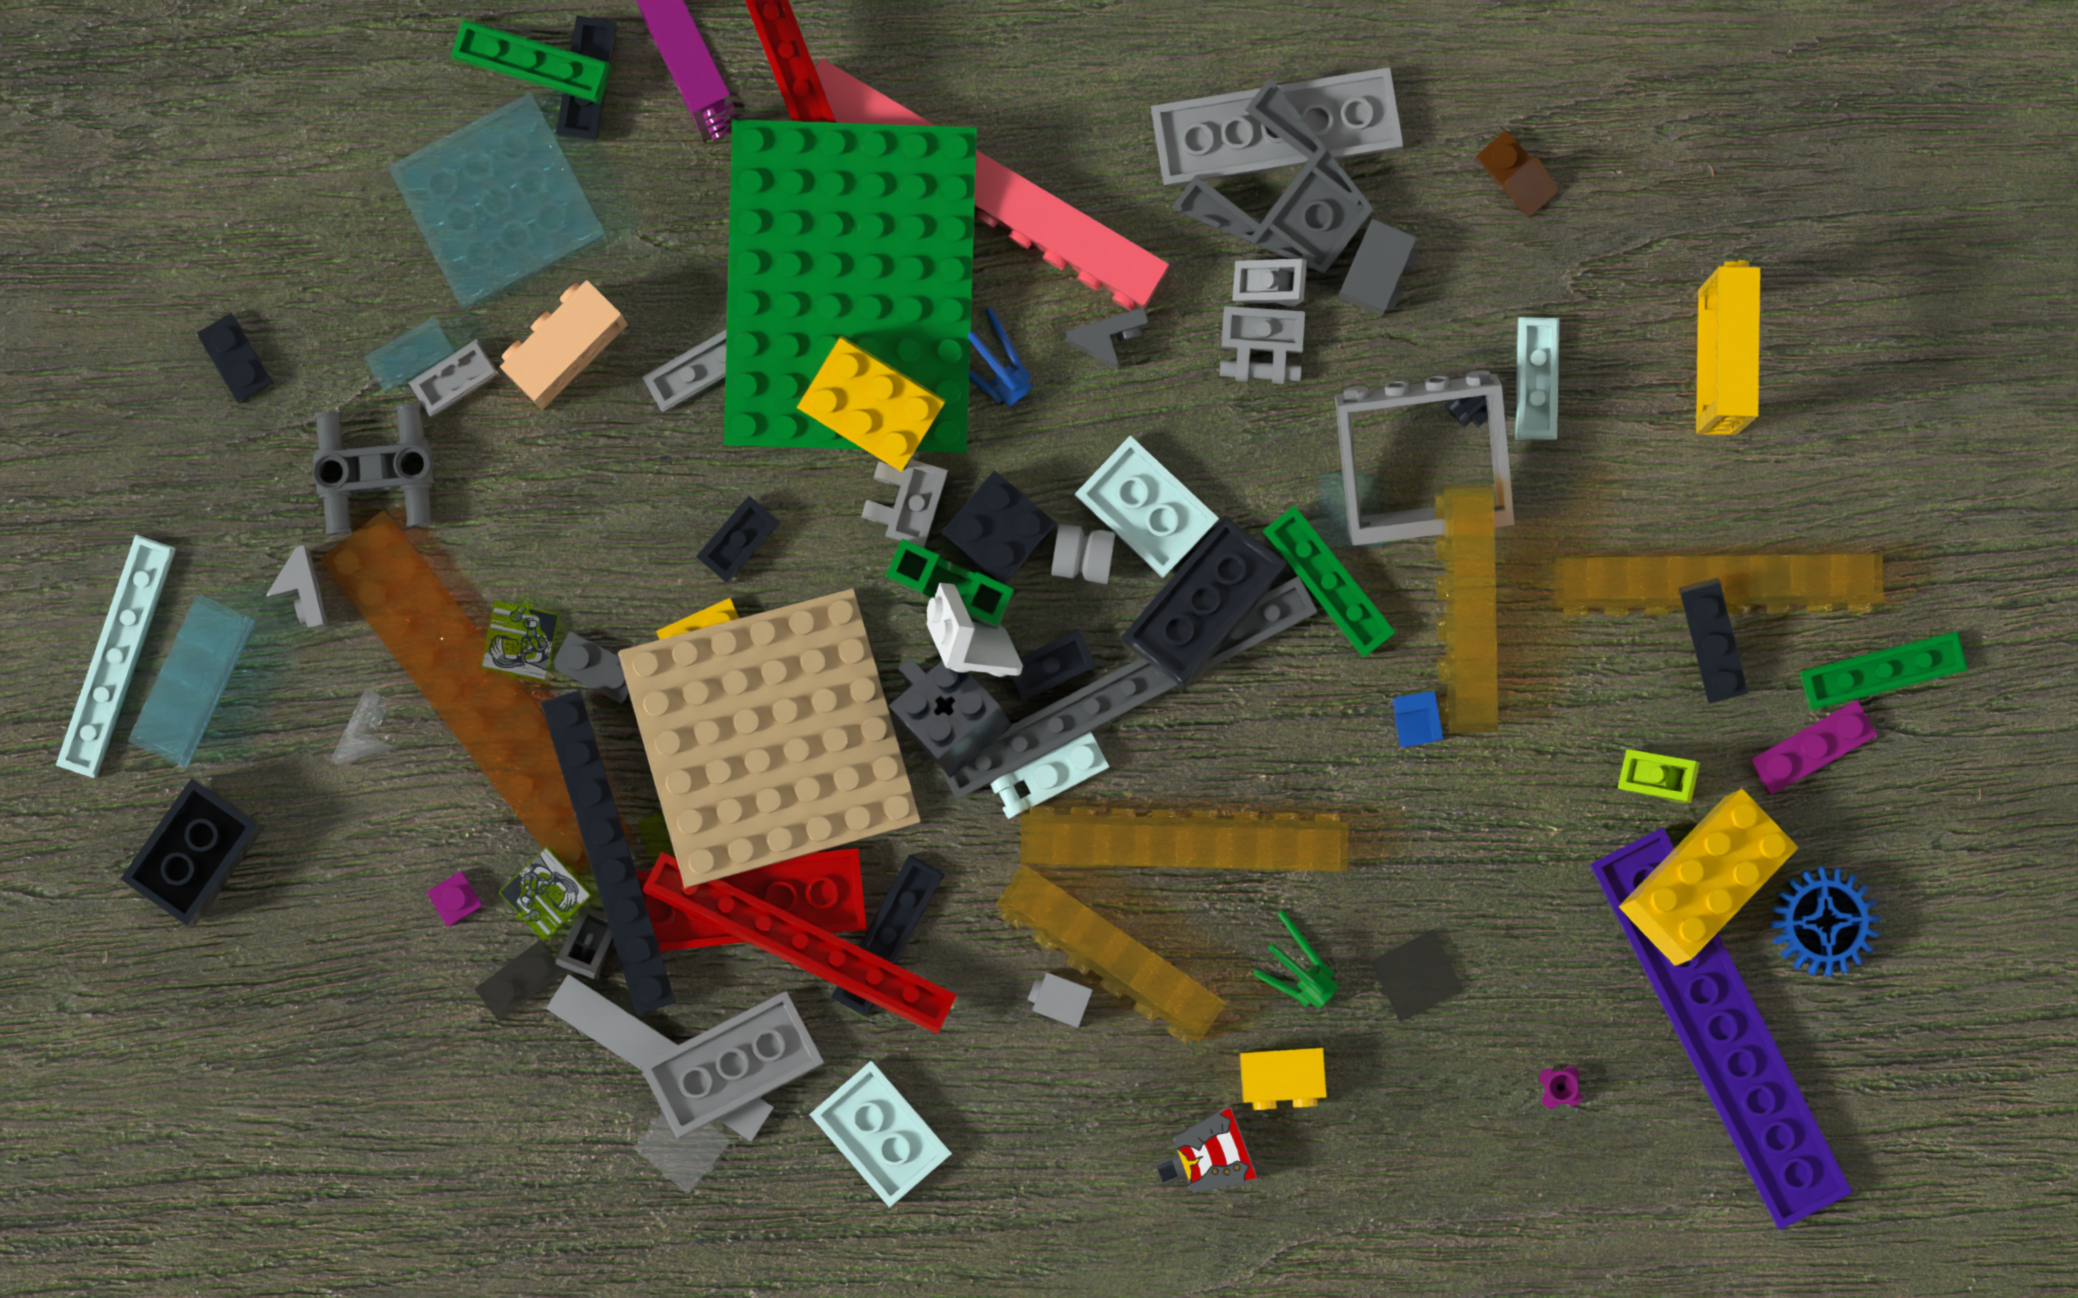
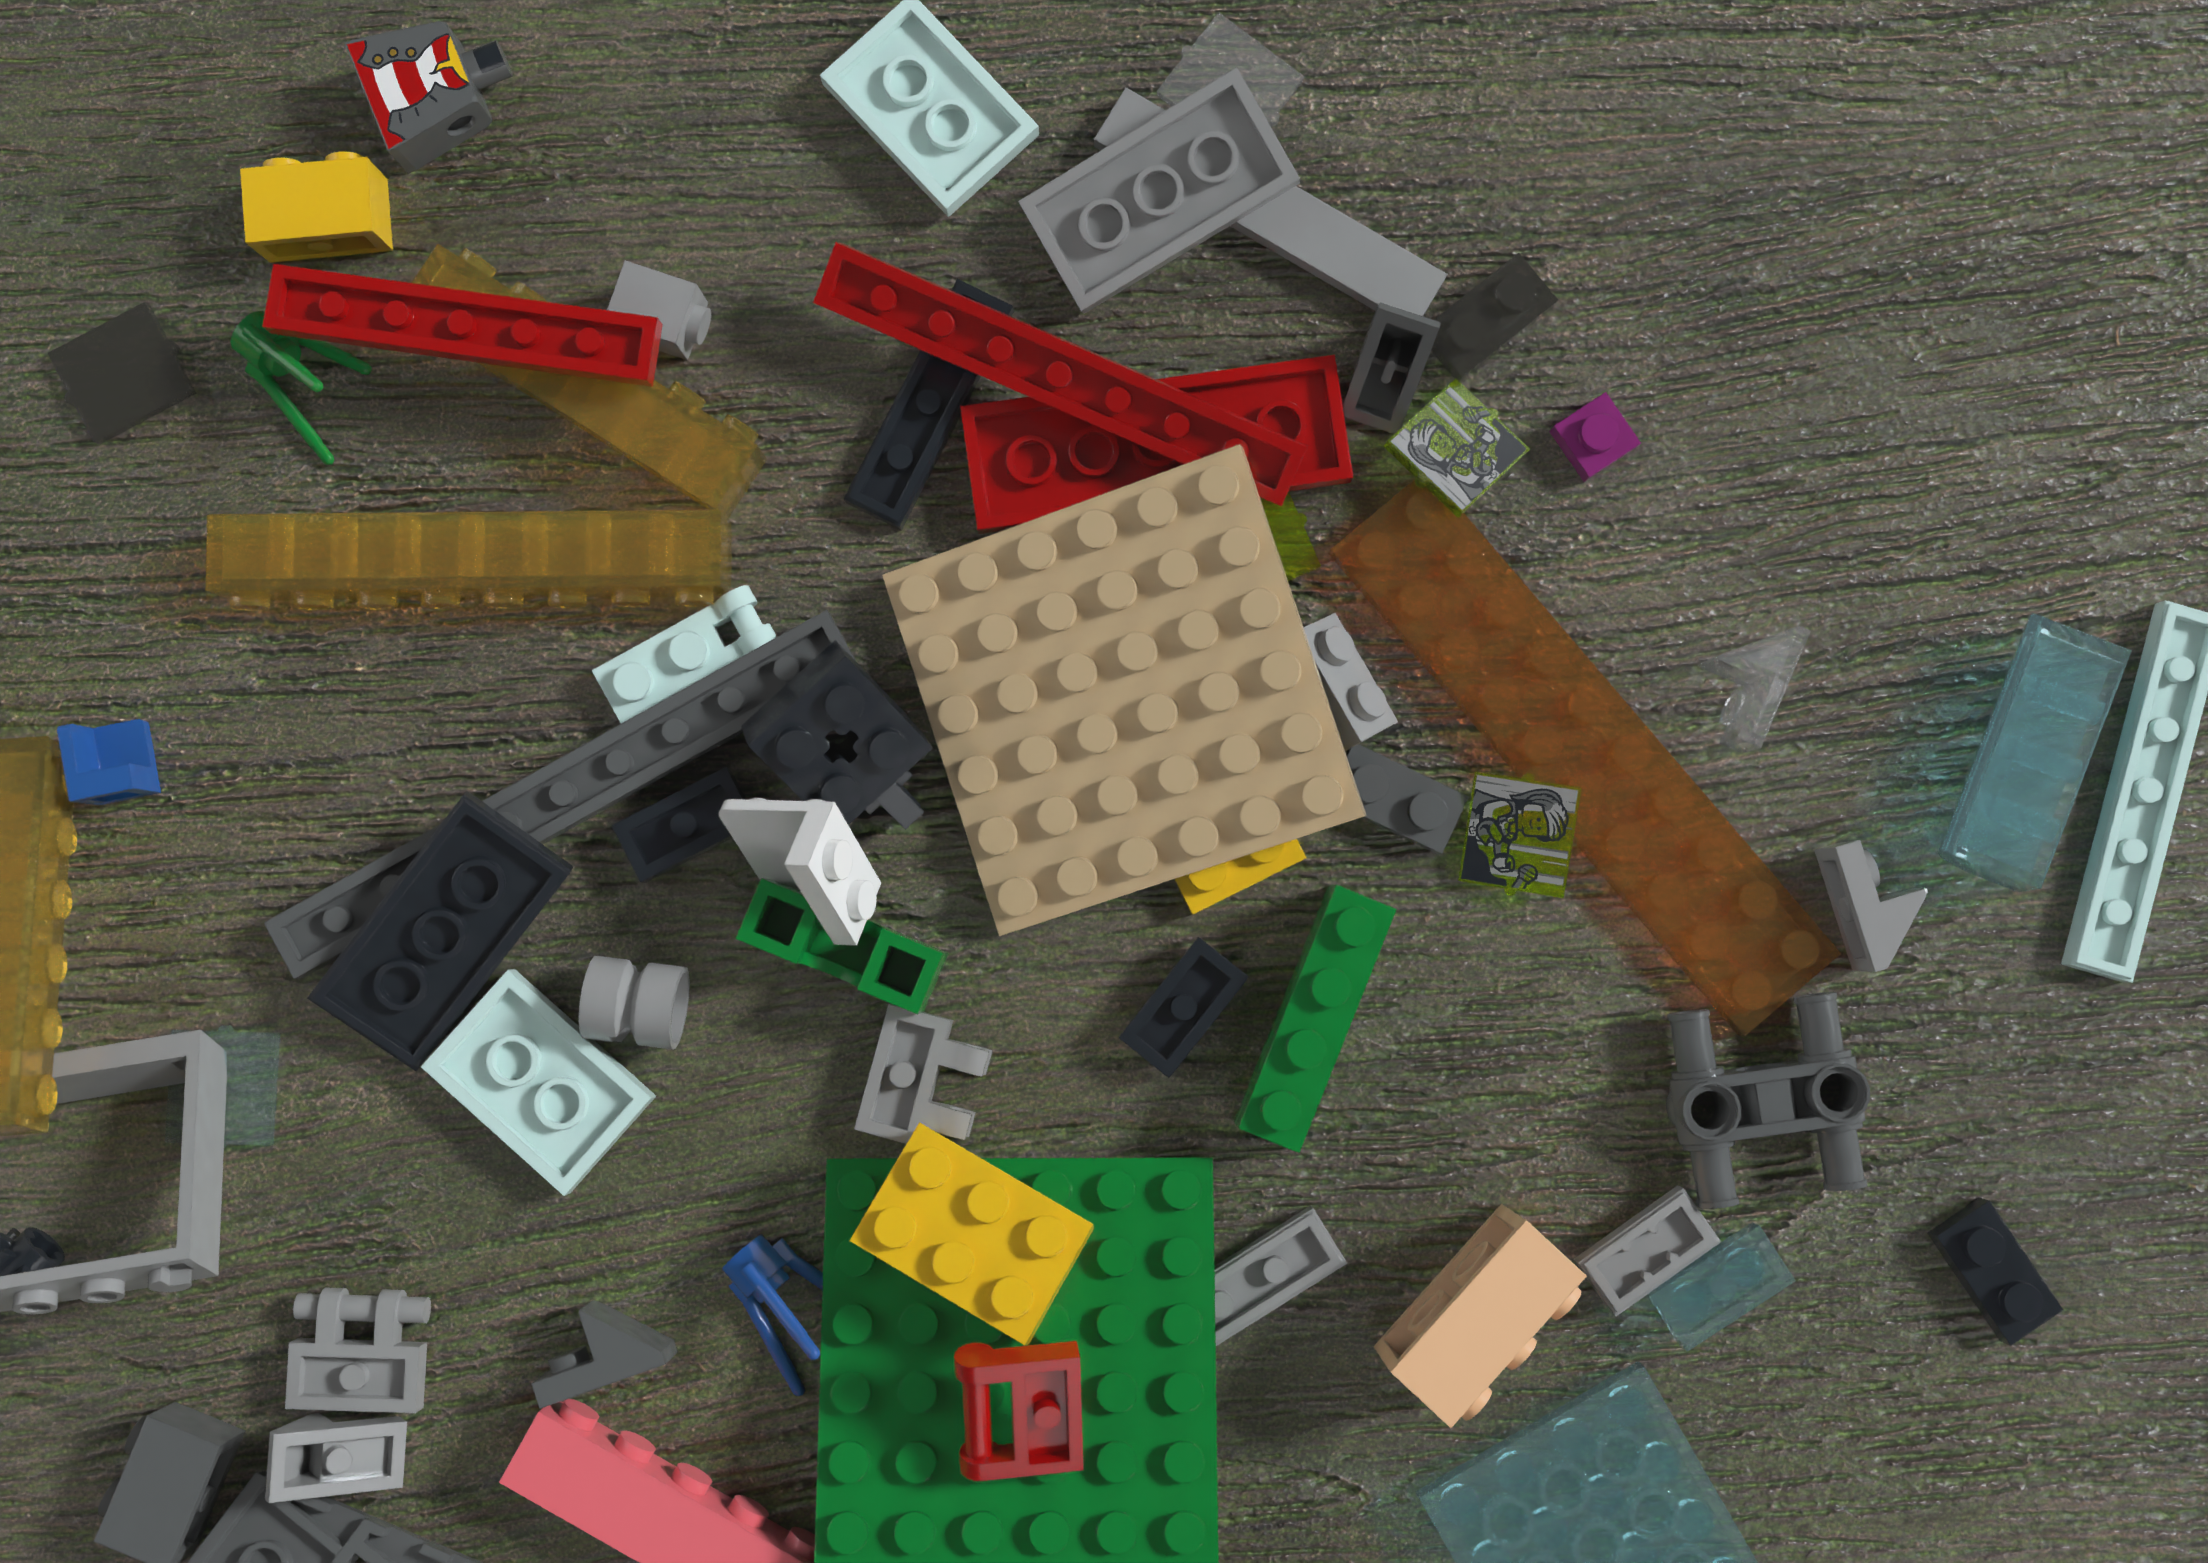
camera: 175 degrees right, 0 degrees up
black brick [120,778,265,927] -> none
black plate [541,690,677,1015] -> none
black brick [941,470,1056,586] -> none
green plate [1262,506,1396,658] -> none
none -> red plate [262,264,663,387]
none -> red plate [954,1341,1083,1481]
none -> green brick [1233,884,1397,1153]
none -> light grey plate [1304,613,1398,751]

